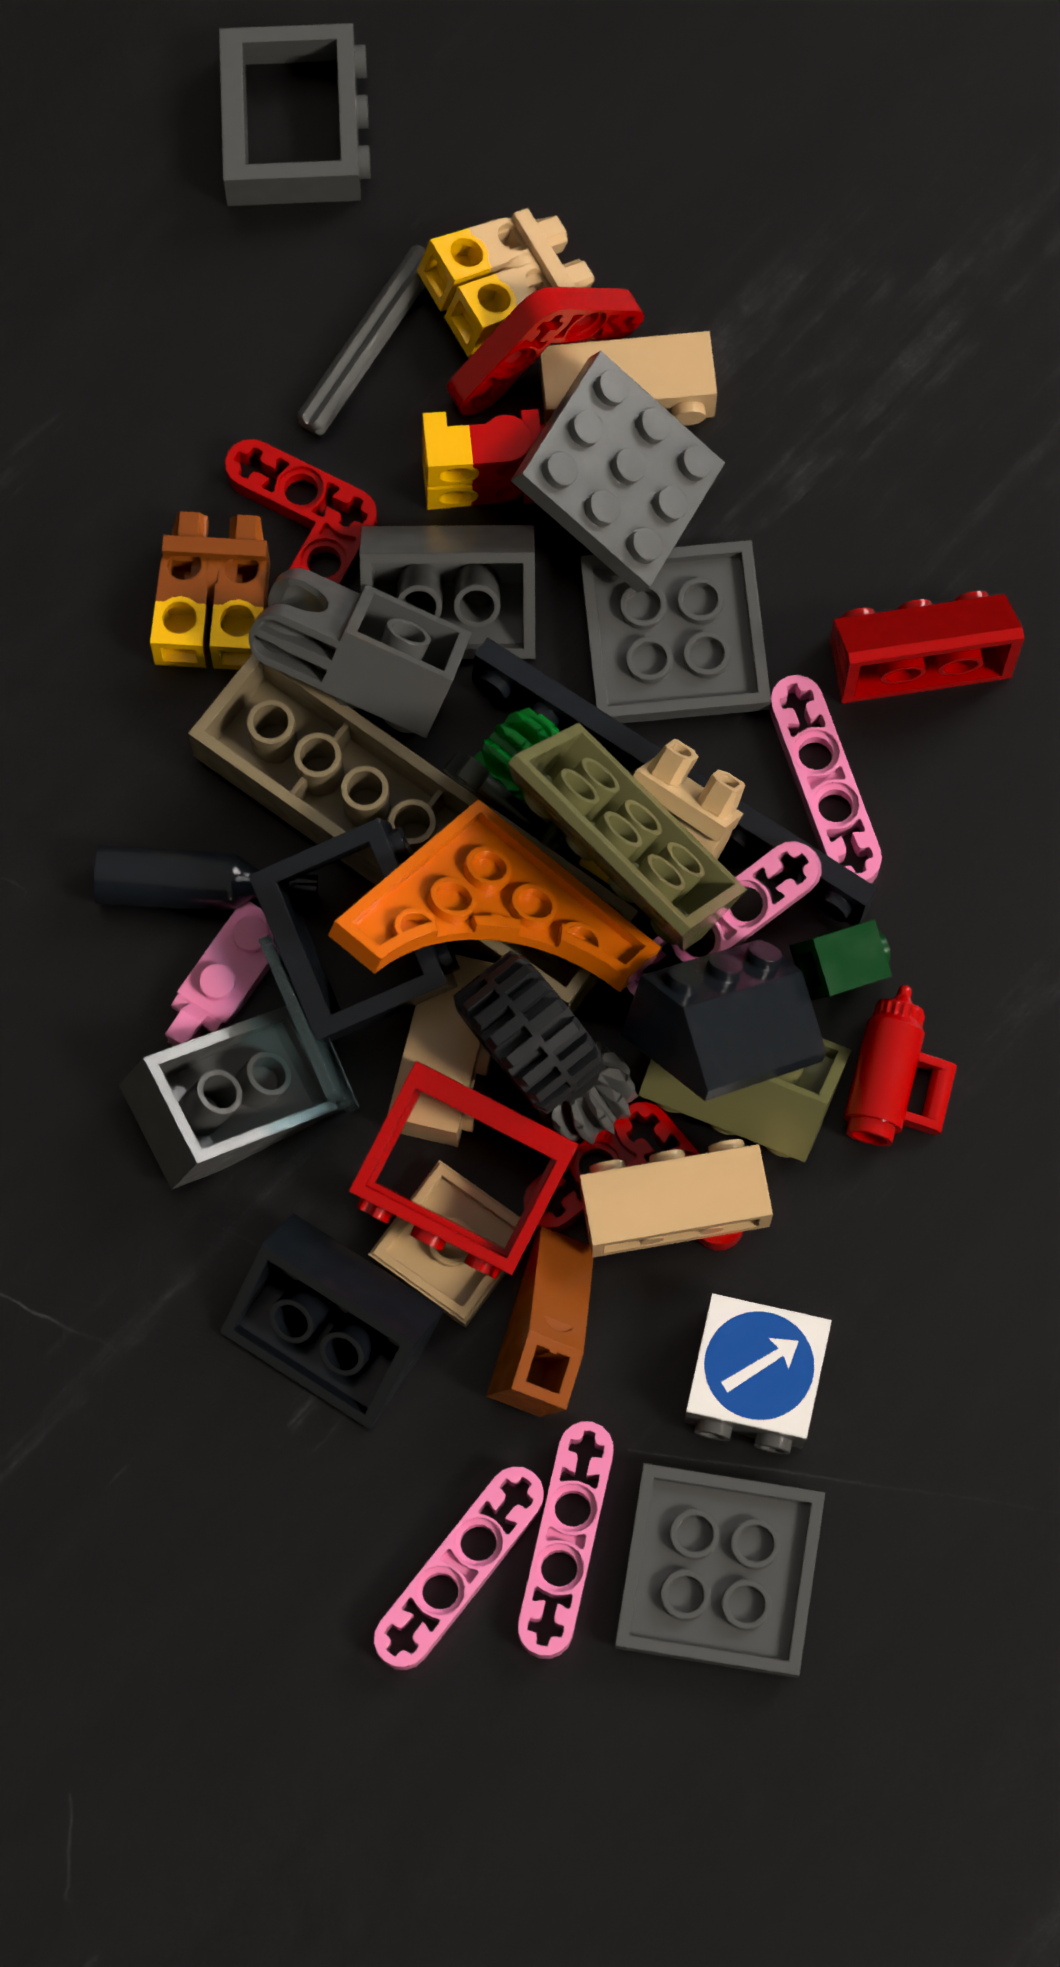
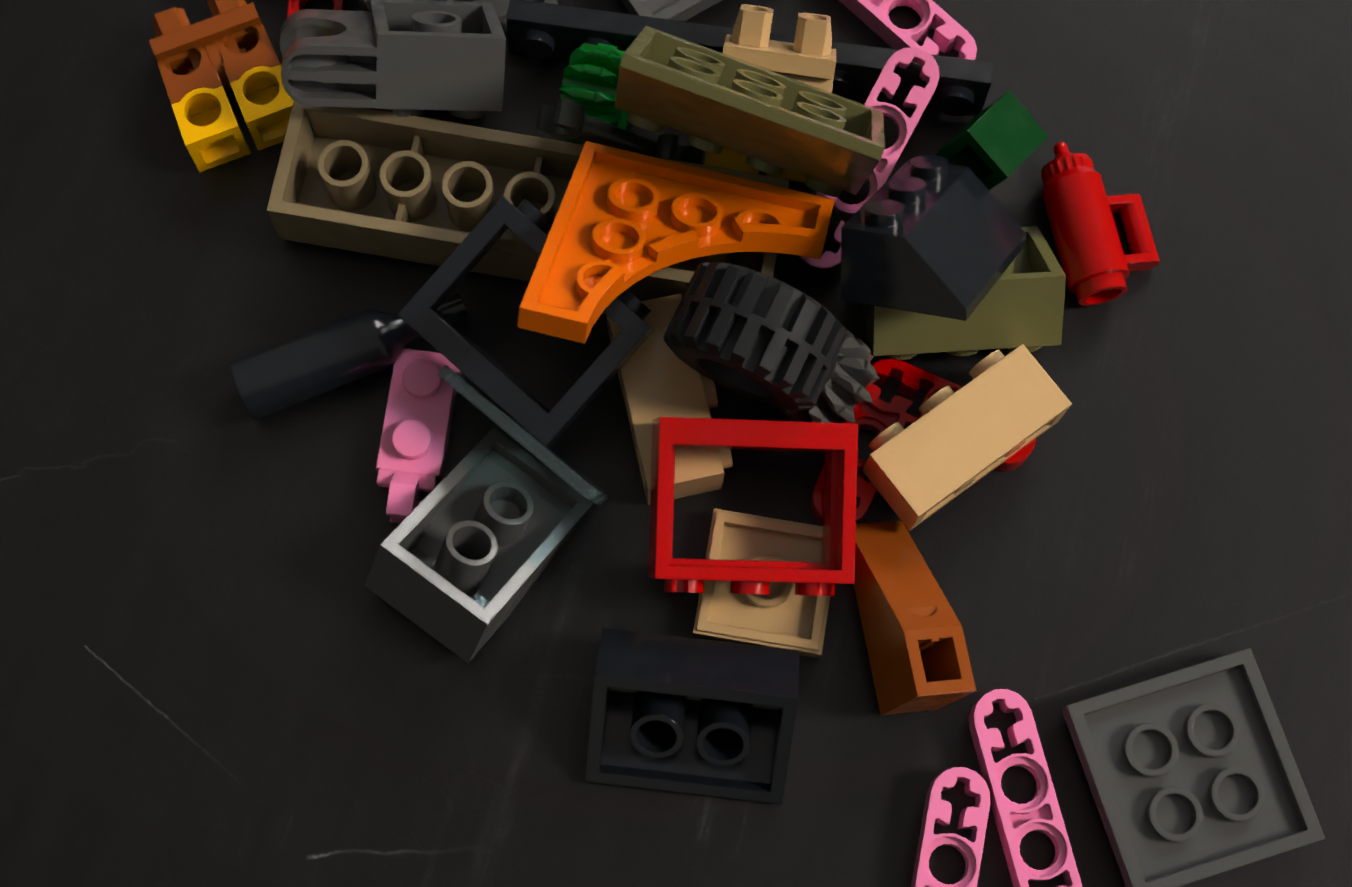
camera: 30 degrees left, 0 degrees up
piece [684,1293,832,1454] -> none

